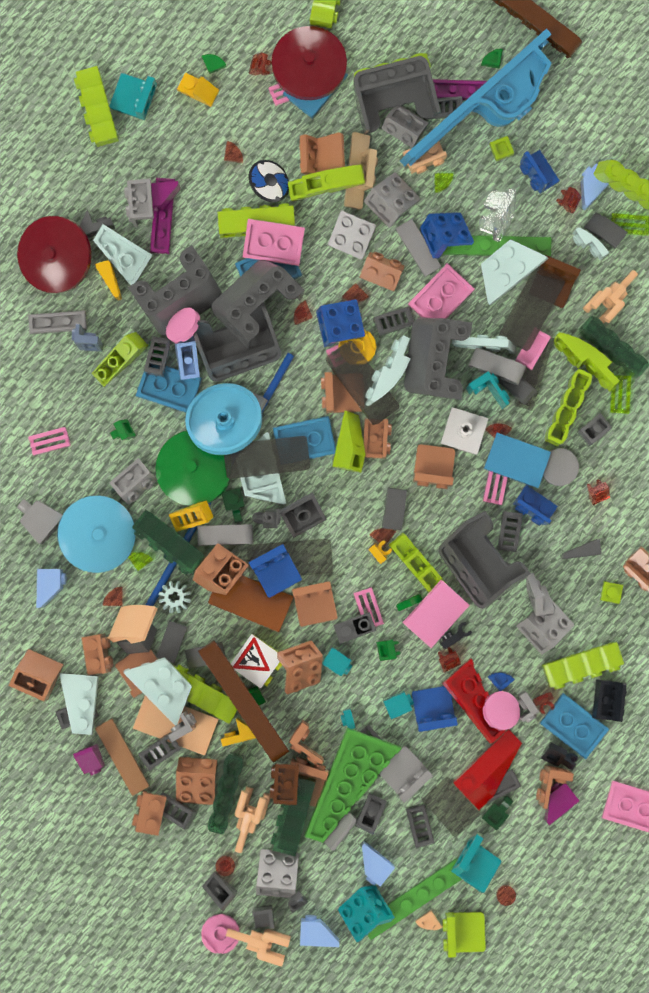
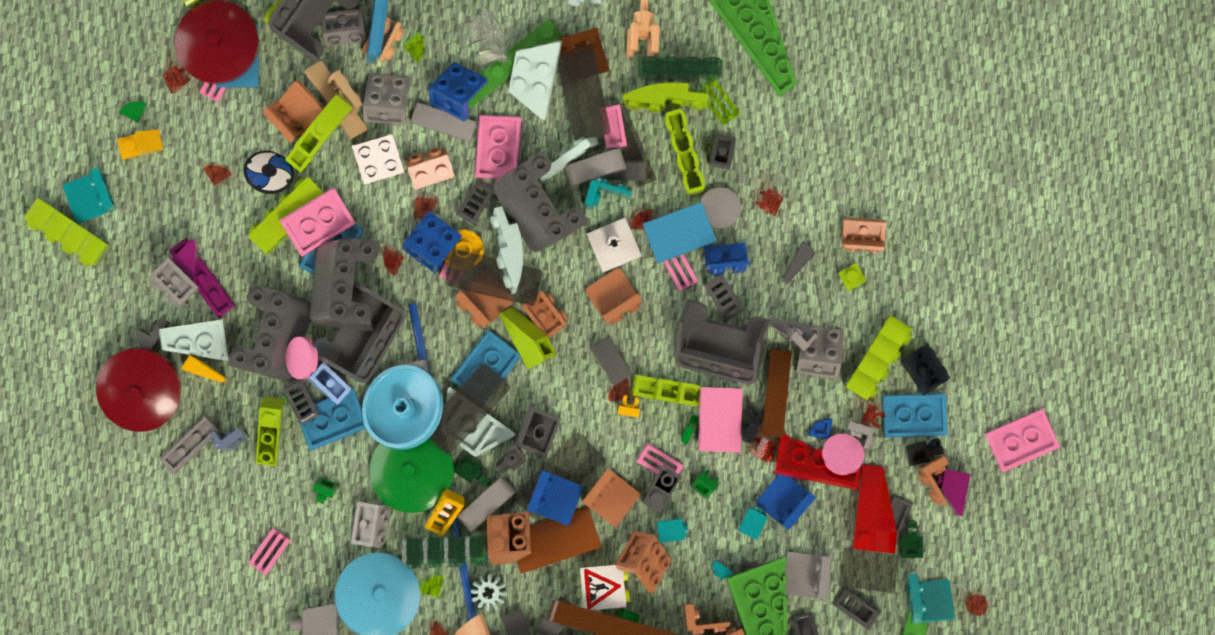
camera: 40 degrees left, 0 degrees up
none -> reddish brown slope [762,348,792,437]

